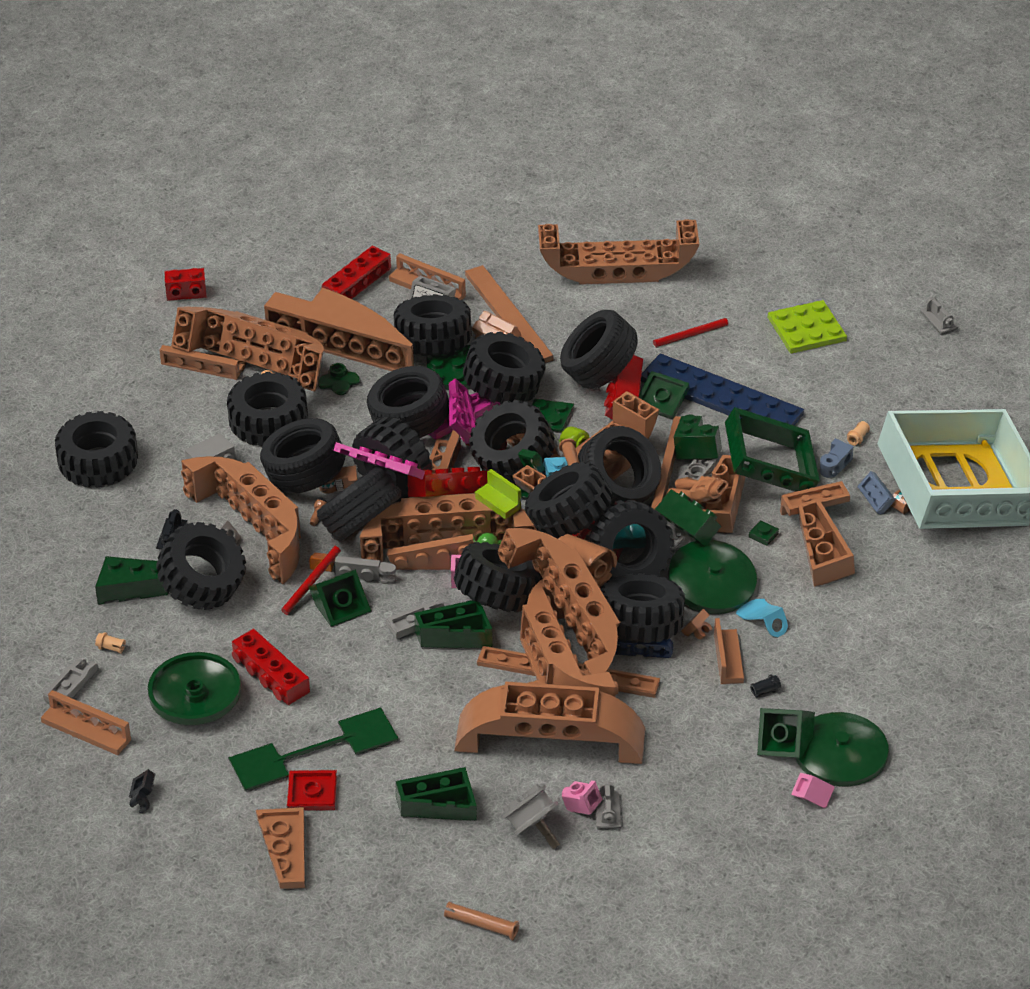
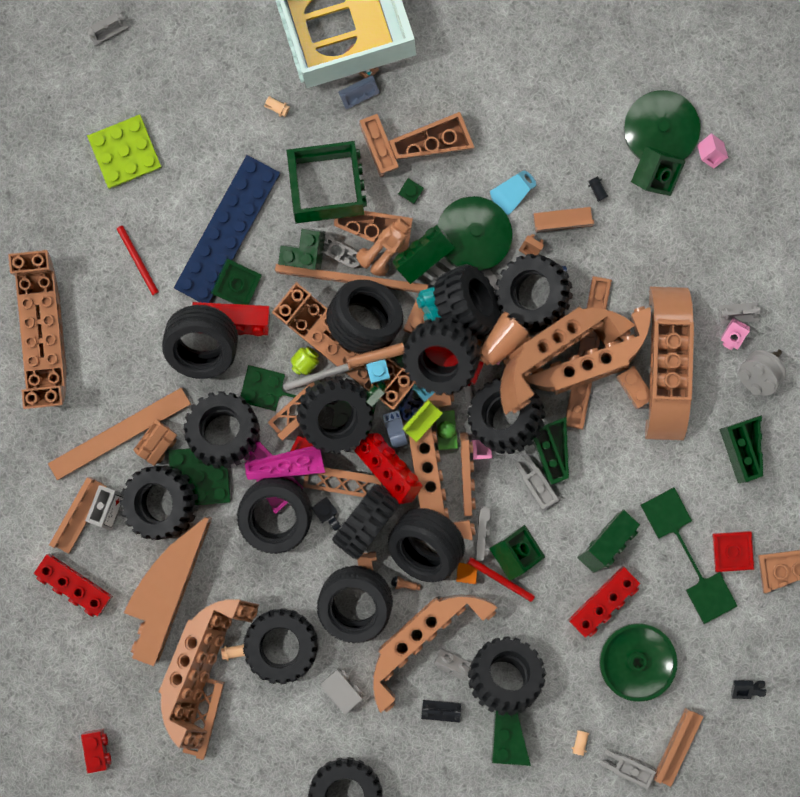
camera: 95 degrees left, 45 degrees up
dark green plate [319,363,359,395] -> none
dark pink wing [333,443,425,479] -> none
sand blue leg [820,438,854,478] -> none
none -> dark green wedge [577,509,640,573]

